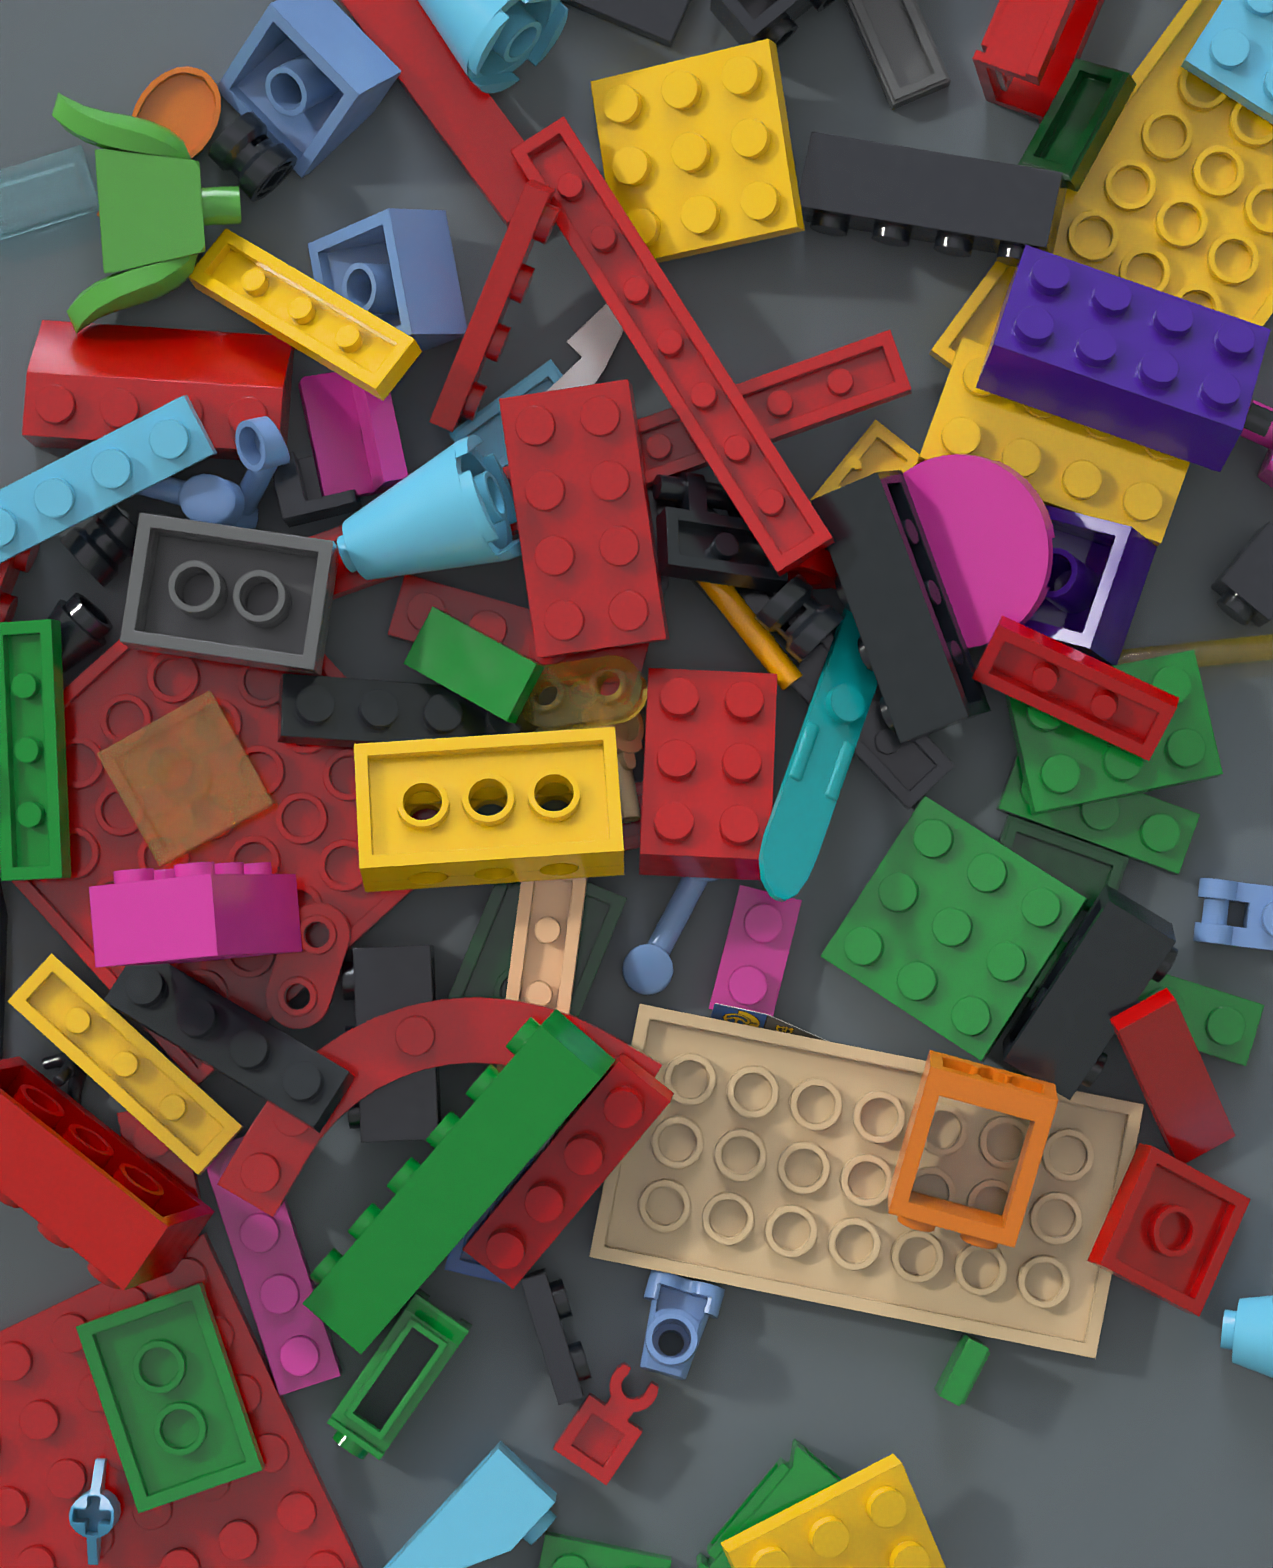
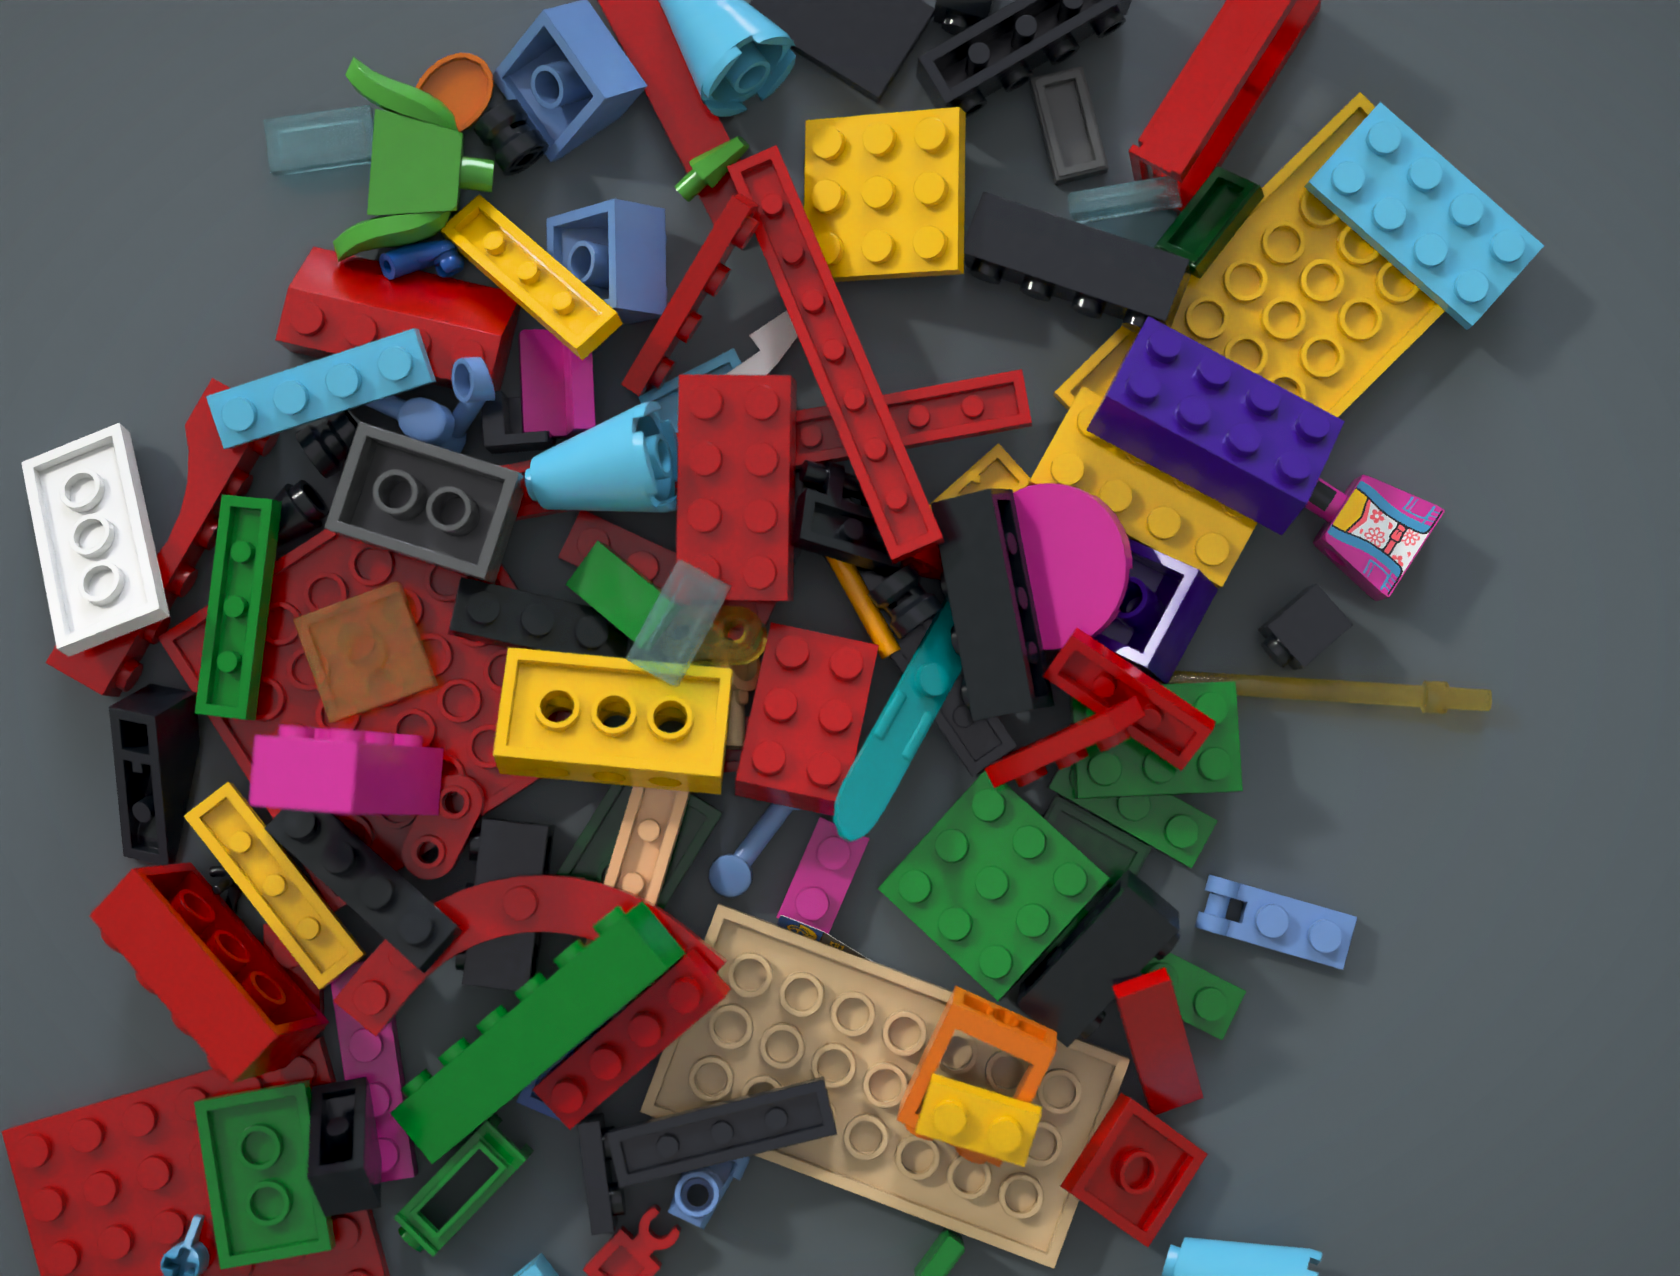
camera: 10 degrees right, 0 degrees up
none -> black slope [307,1077,382,1217]
none -> blue arm [379,239,465,280]
none -> black plate [606,1077,837,1188]
none -> clear light blue tile [626,559,732,687]
none -> bright green bar [674,136,750,202]
none -> yellow plate [915,1073,1042,1167]
none -> red plate [984,696,1146,788]
none -> clear light blue tile [1067,176,1182,224]

